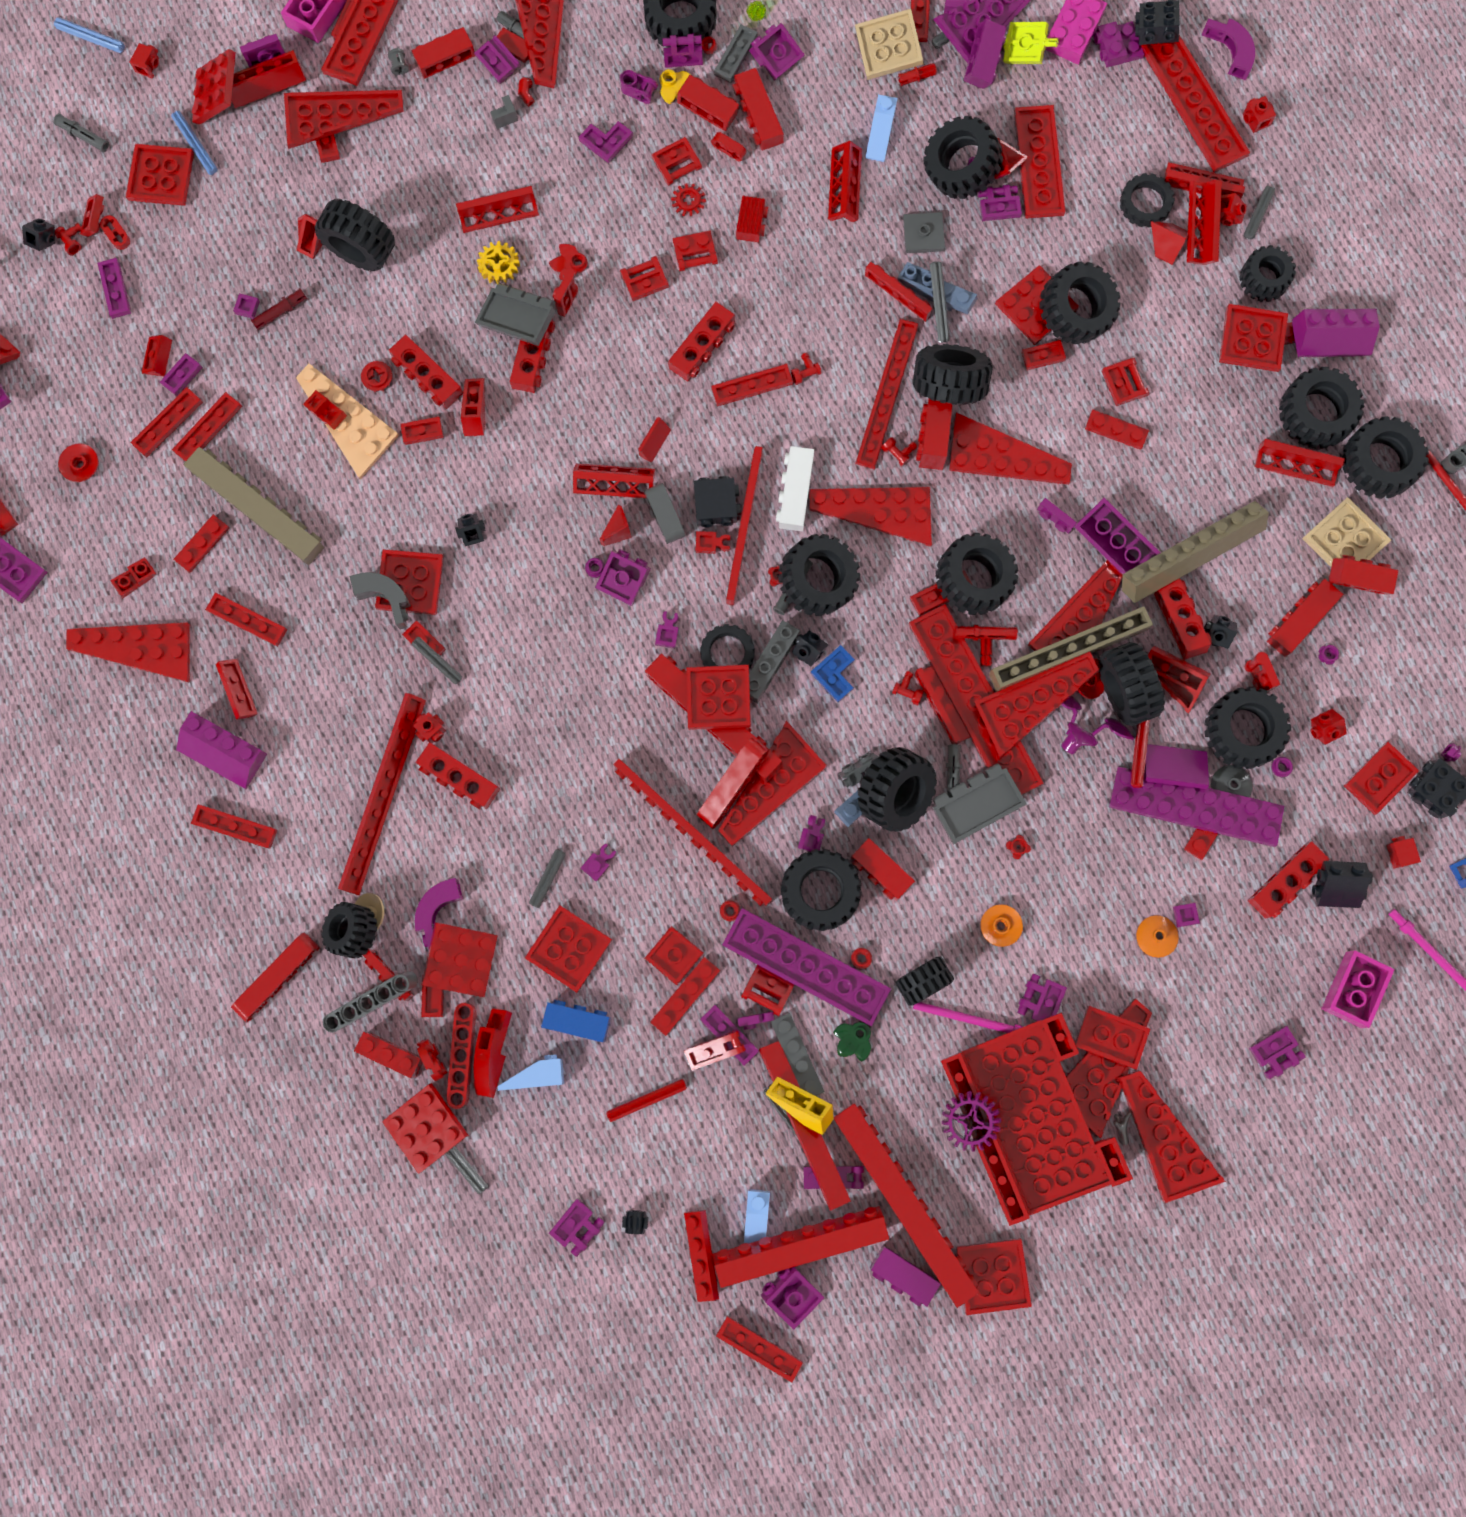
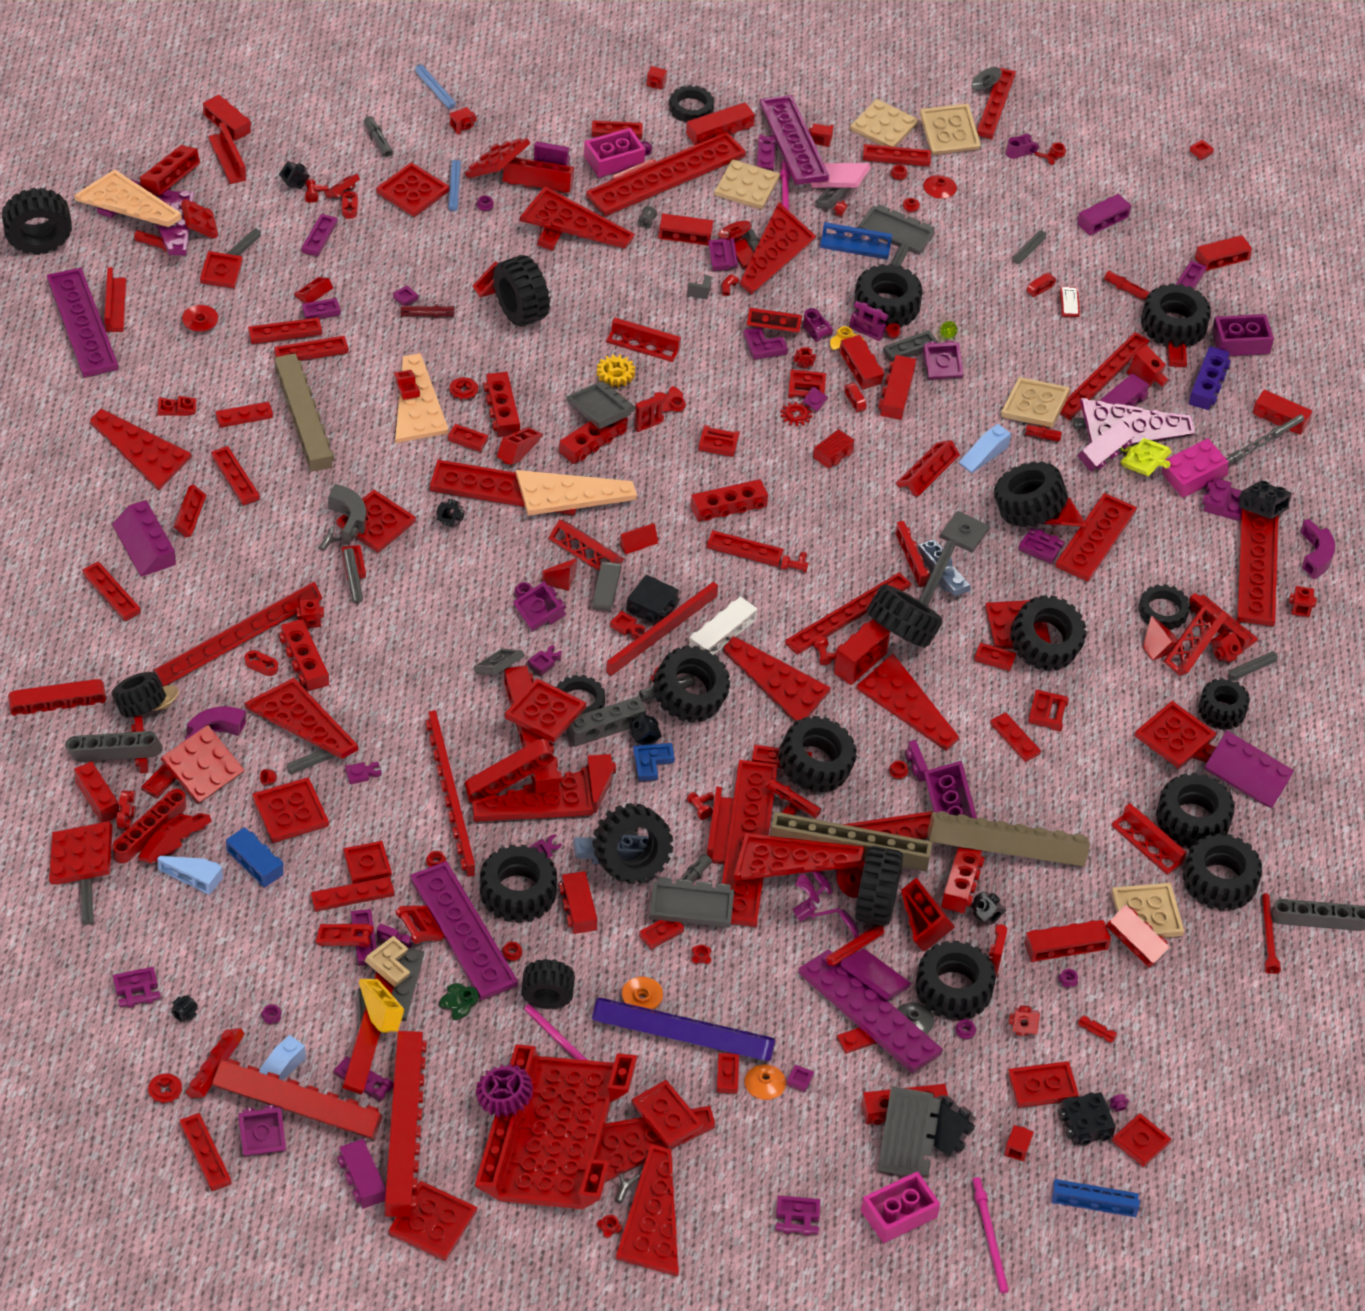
camera: 25 degrees right, 30 degrees down
red axle [606,1079,687,1122] -> none
red plate [672,230,718,272] -> none
magenta plate [1017,974,1067,1021] -> none
none -> red gear [148,1073,182,1104]
none -> red plate [200,251,243,289]
none -> dark grey axle [226,228,261,256]
none -> red beam [244,650,278,676]
none -> red wing [244,678,359,759]
none -> red hinge [260,769,277,785]
none -> magenta plate [261,1004,282,1024]
none -> flat silver bar [318,526,340,551]
none -> tan plate [365,936,410,987]
none -> red plate [430,459,577,516]
none -> dark grey plate [473,648,525,675]
none -> magenta plate [476,195,494,211]
none -> light nougat wing [516,470,637,516]
none -> red slope [587,754,616,813]
none -> dark purple beam [592,998,776,1061]
none -> red plate [597,1215,622,1238]
none -> red plate [639,920,684,950]
none -> red plate [717,1053,739,1094]
none -> red dish [718,221,751,241]
none -> red brick [747,307,802,333]
none -> red gear [793,347,816,369]
none -> magenta plate [803,387,828,412]
none -> dark grey hinge [877,1086,941,1176]
none -> red plate [889,760,908,779]
none -> red axle [1078,1015,1117,1043]

